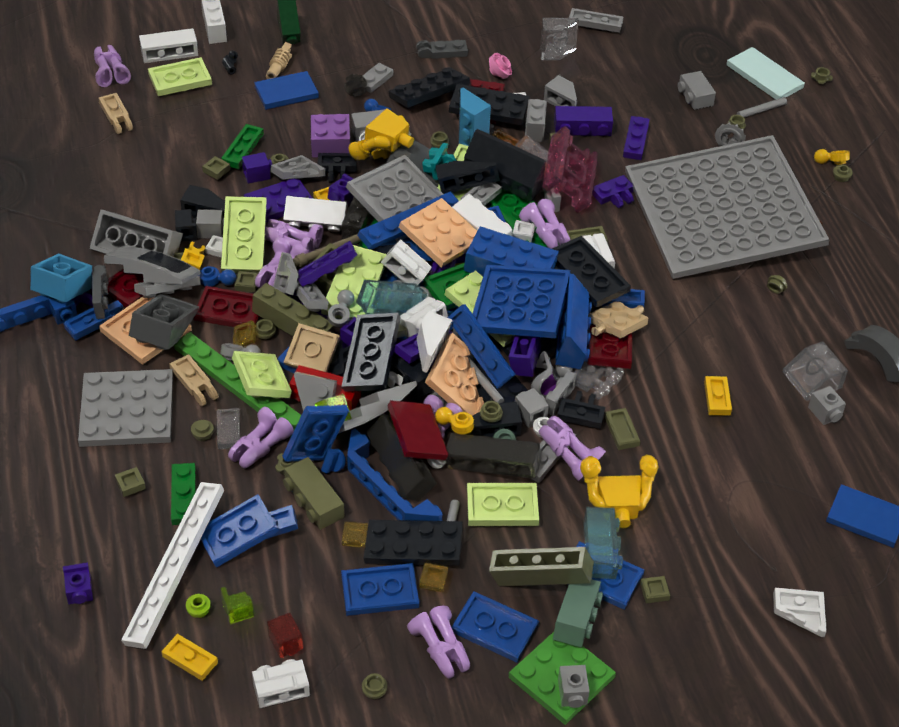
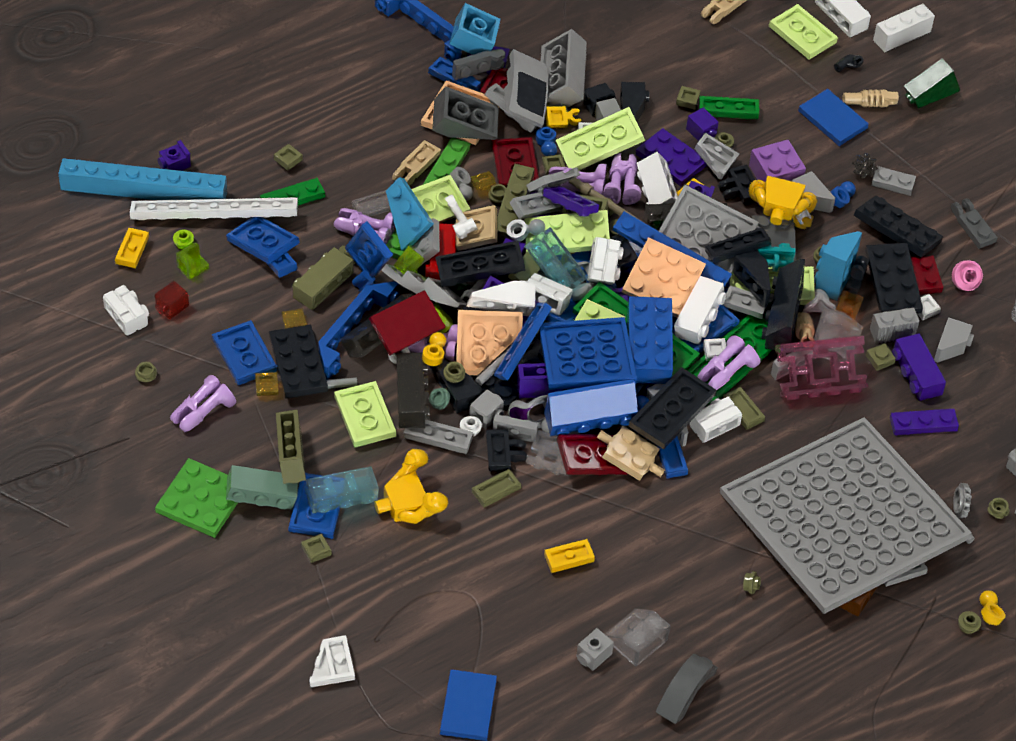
camera: 70 degrees right, 5 degrees up
light grey plate [78,369,173,447] -> none
olive plate [191,420,214,441] -> none
blue tile [451,591,539,663] -> none
lavender piece [539,416,606,481] -> none
light grey brick [558,665,589,708] -> none
dark purple hinge [591,175,634,208] -> none
none -> dark azure brick [59,158,227,200]
none -> dark azure wing [386,177,434,252]
none -> white brick [445,194,478,240]
none -> black tile [705,227,772,264]

